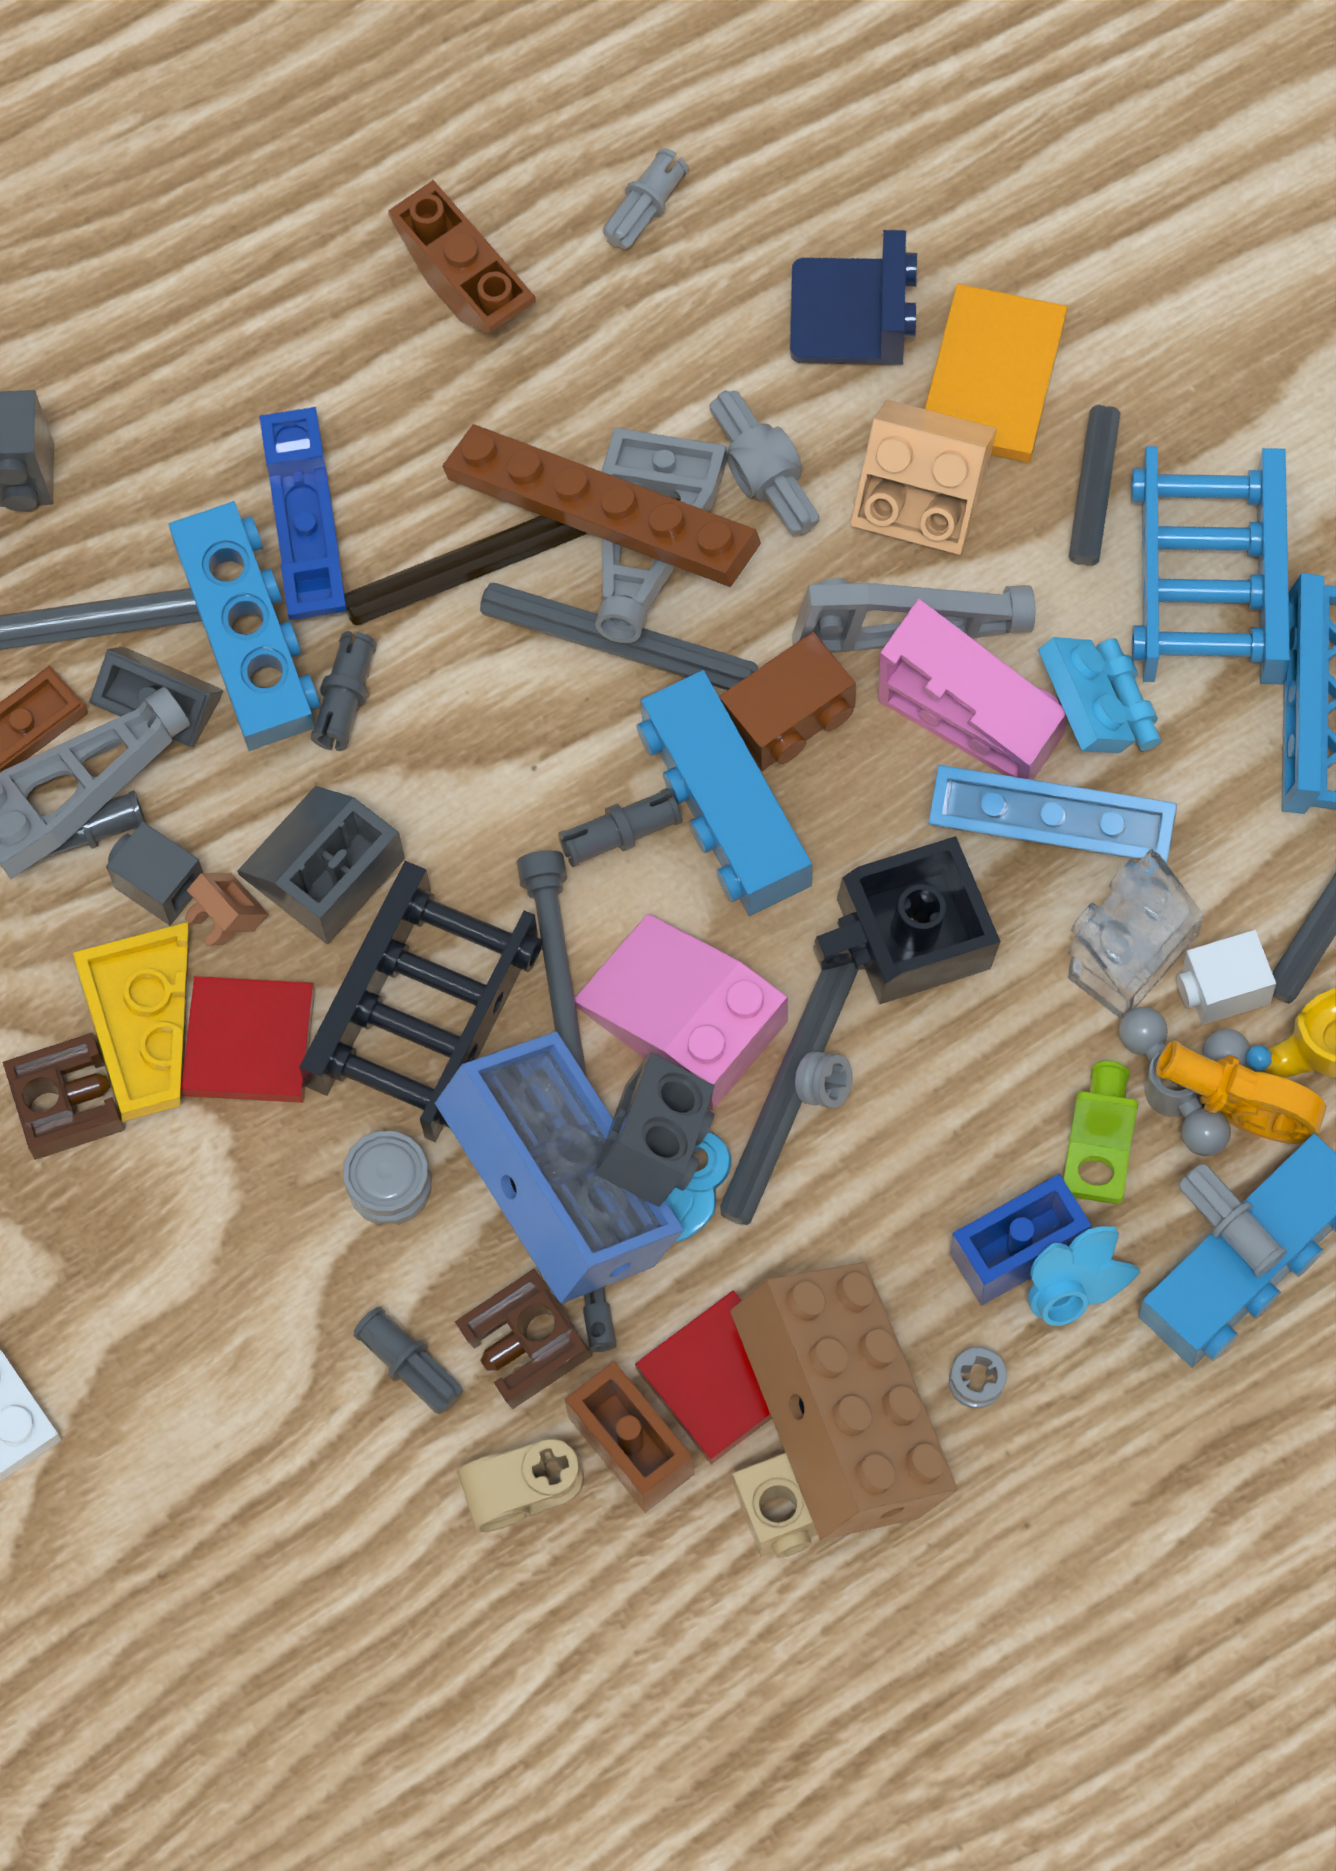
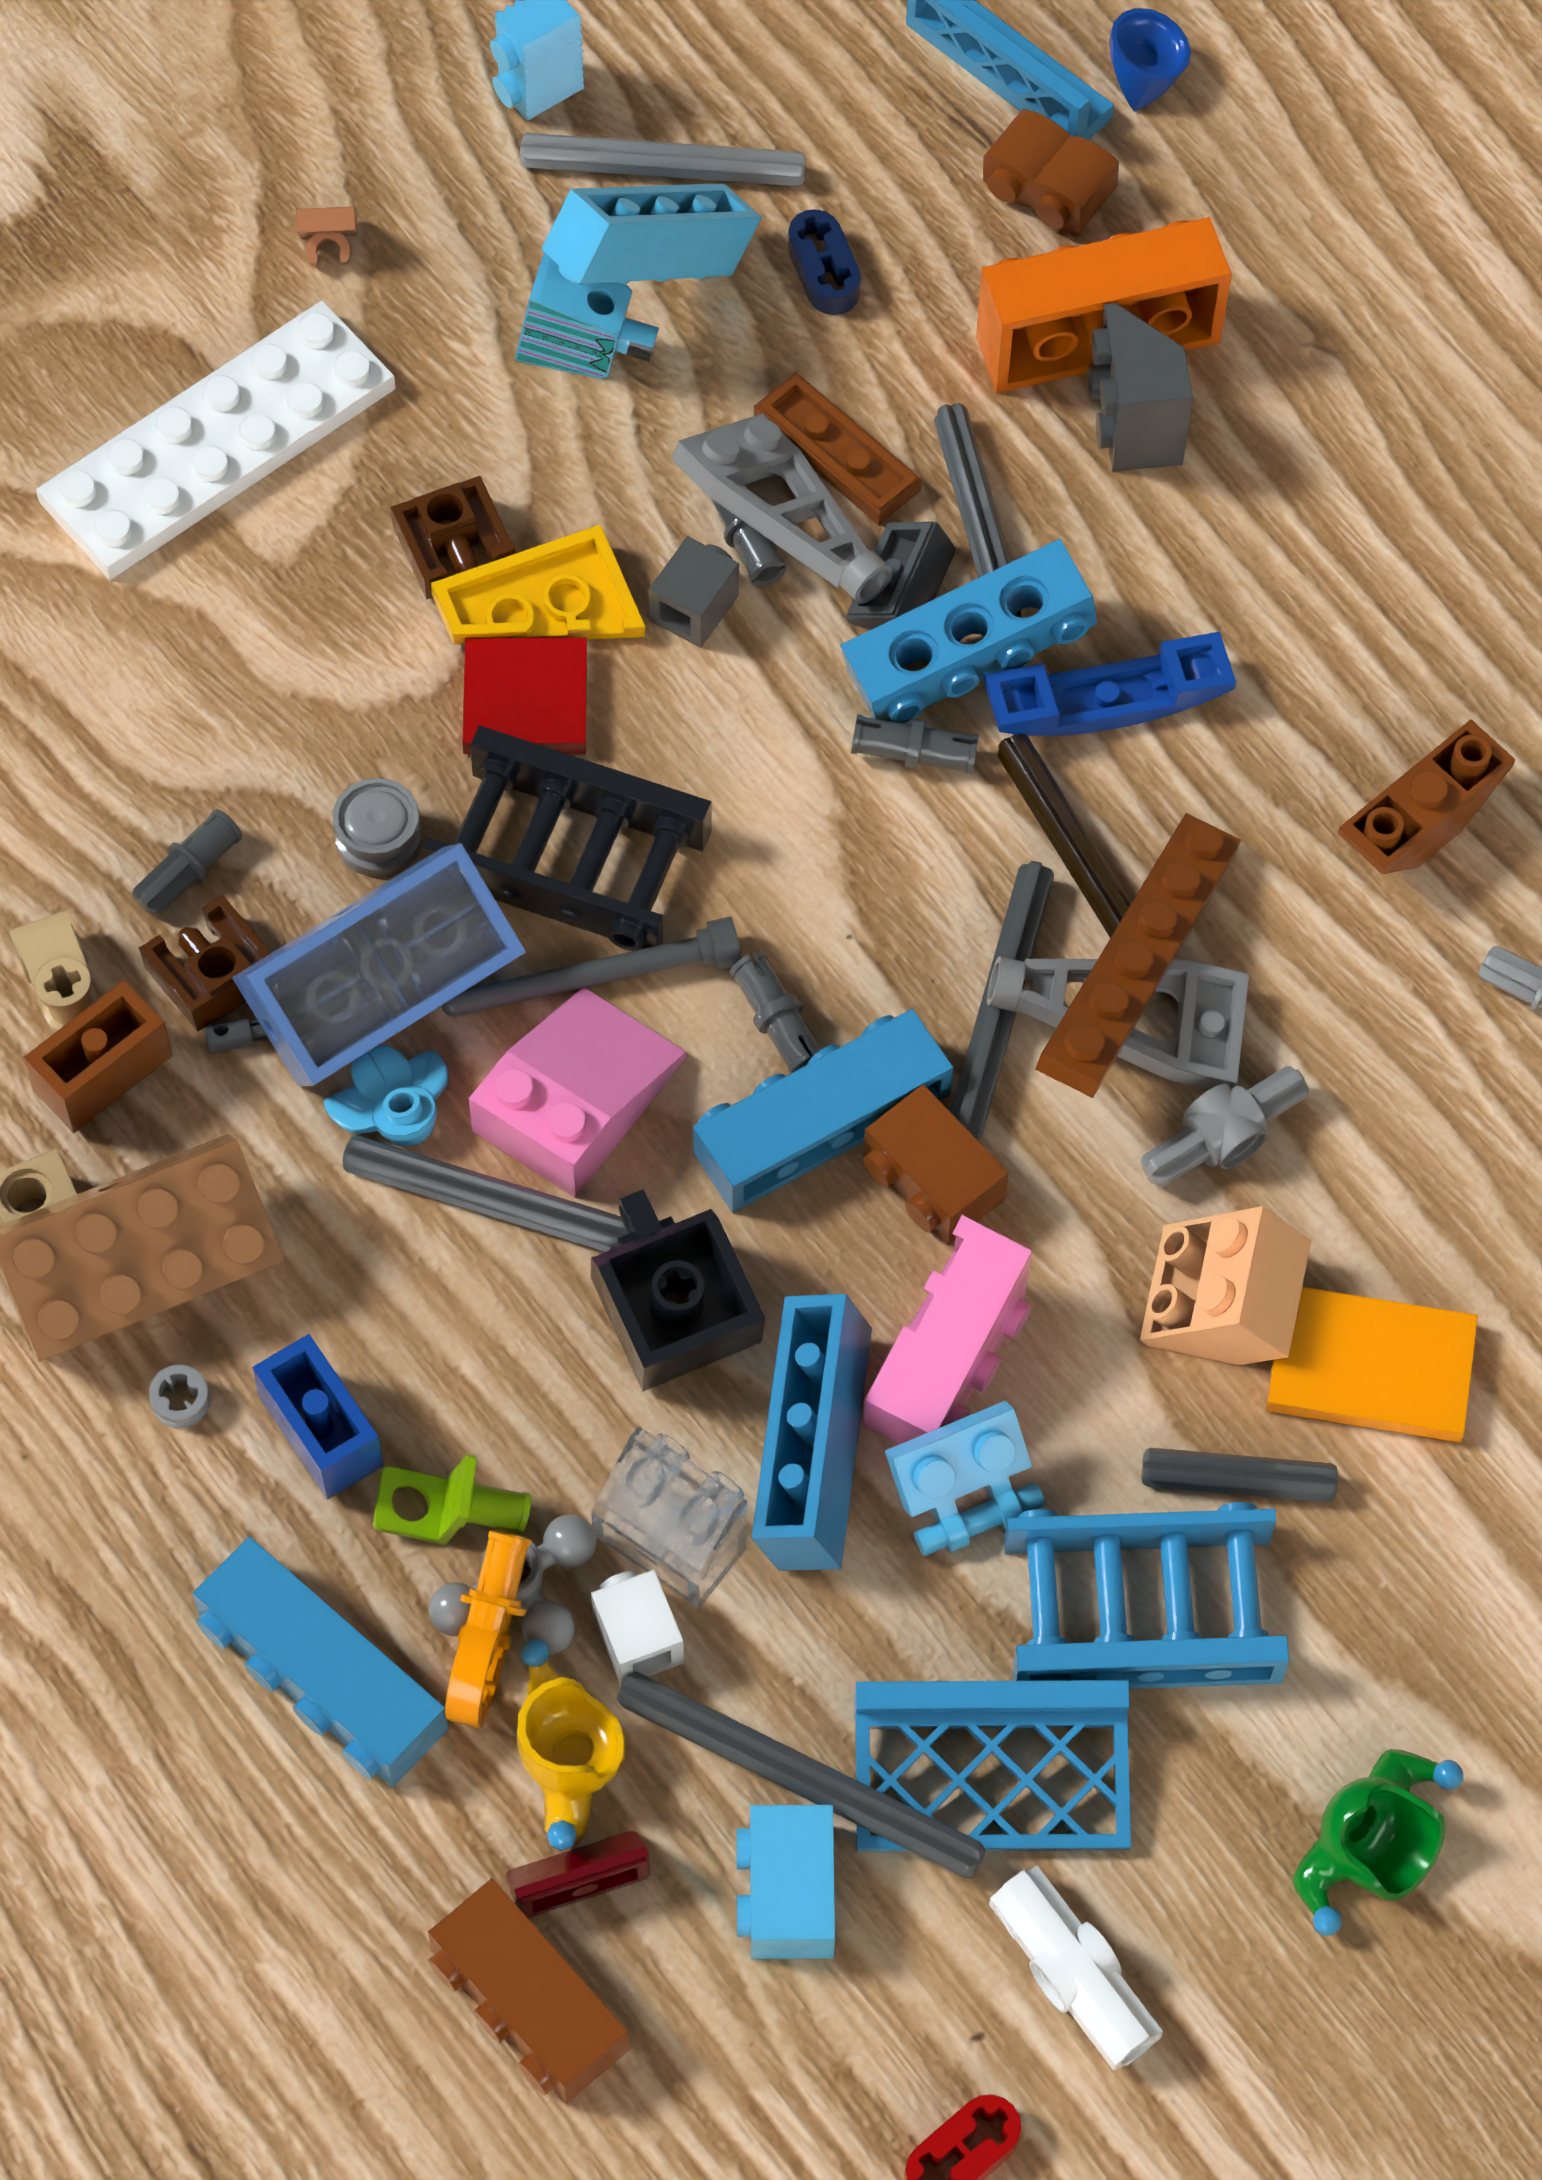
camera: 80 degrees right, 5 degrees down
nougat tile [185,873,268,946] -> none
dark grey slope [237,786,405,944] -> none
dark grey brick [594,1052,715,1207] -> none
red tile [635,1290,772,1464] -> none
dark blue bracket [790,230,917,364] -> none
light grey plate [792,578,1035,653] -> none
light grey bush [795,1051,853,1108] -> none
medium azure plate [1028,1226,1140,1326] -> none
light grey axle [1179,1164,1287,1278] -> none

